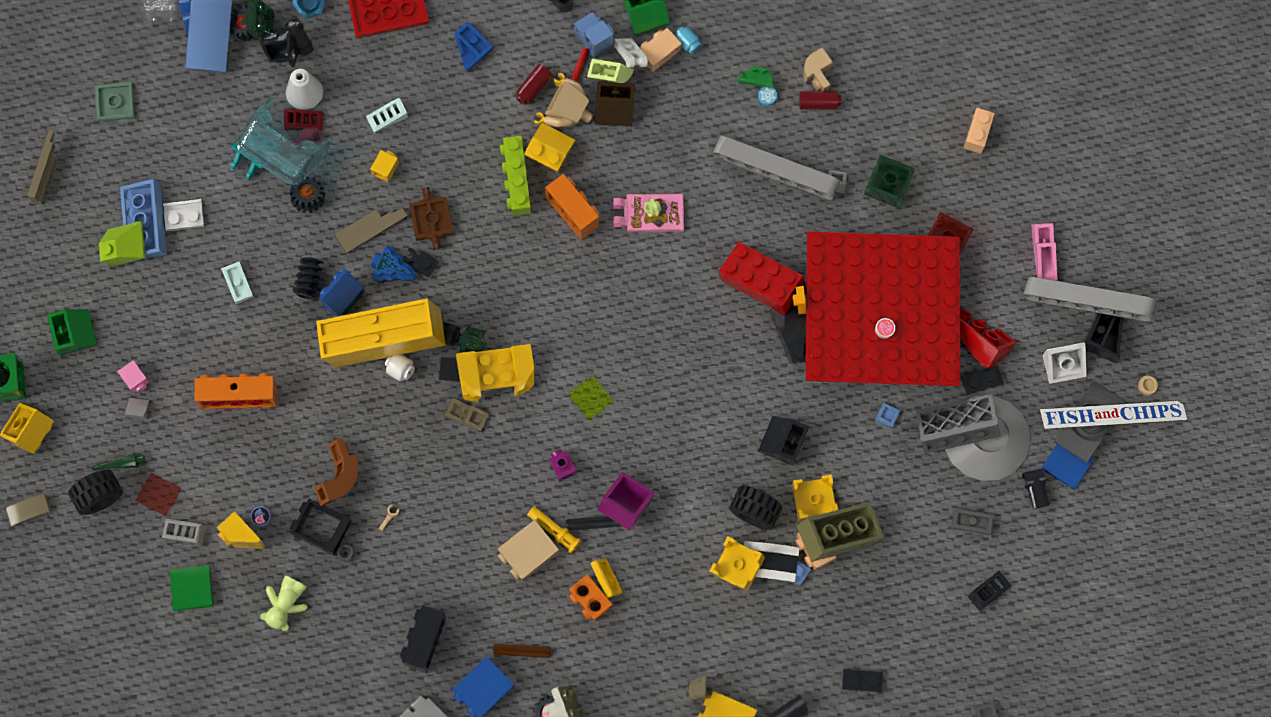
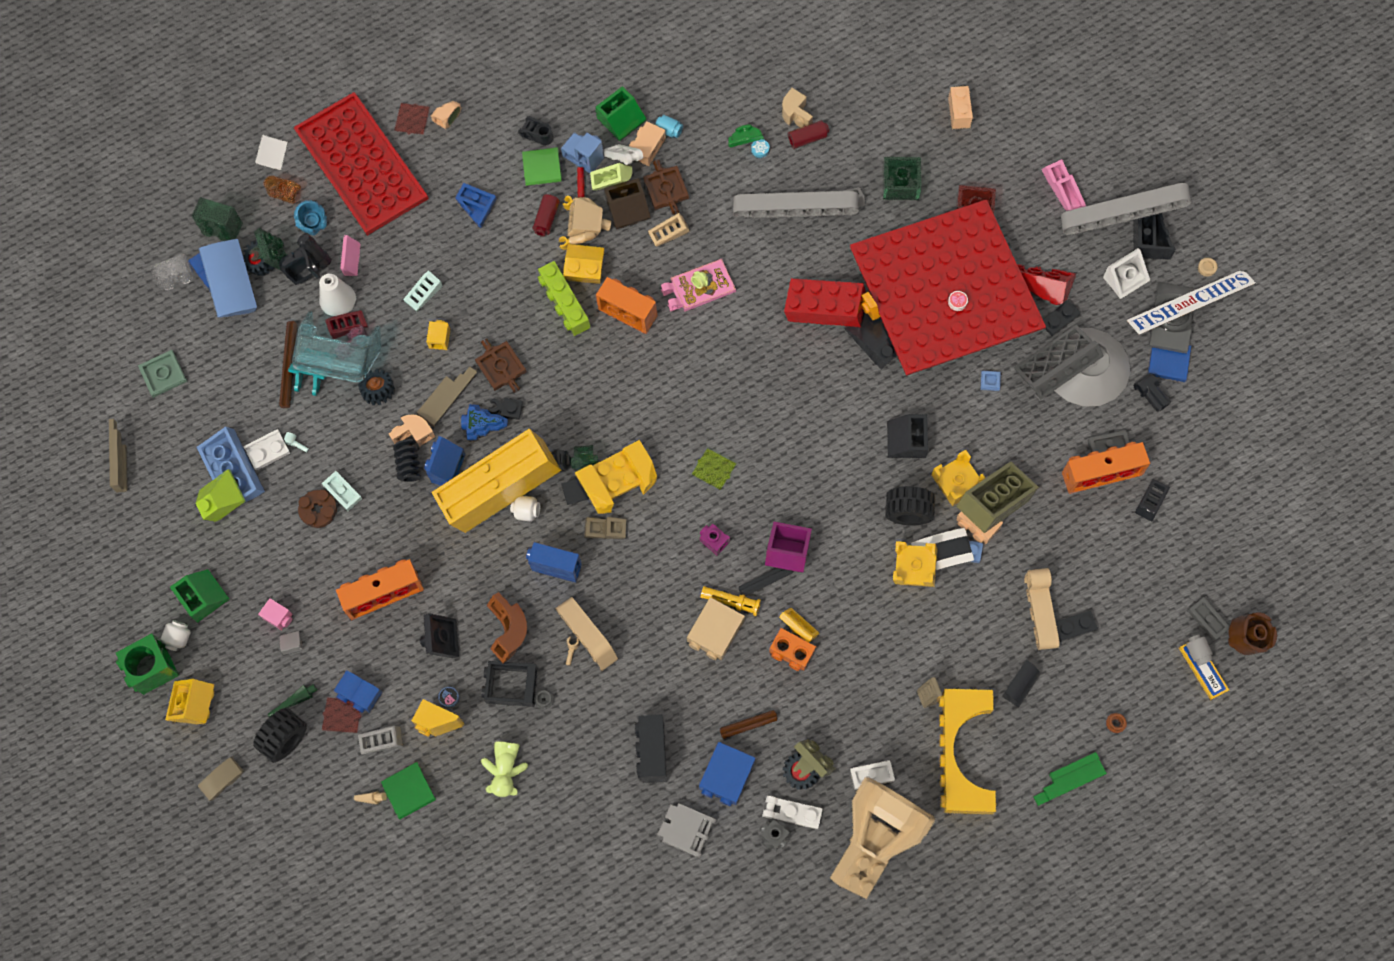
camera: 15 degrees left, 5 degrees down
none -> white head [161,620,191,651]
none -> reddish brown axle [279,321,297,408]
none -> light aqua hand [284,432,309,453]
none -> reddish brown plate [298,490,337,528]
none -> blue brick [333,670,383,713]
none -> bright pink slope [341,235,361,276]
none -> tan bar [354,791,387,804]
none -> light nougat brick [389,415,435,447]
none -> black tile [420,613,459,658]
none -> bright green slope [522,147,562,186]
none -> blue brick [526,542,582,583]
none -> tan beam [555,597,618,671]
none -> reddish brown plate [643,160,689,215]
none -> tan slope [648,213,690,247]
none -> tan beam [1024,568,1059,650]
none -> orange brick [1062,442,1150,494]

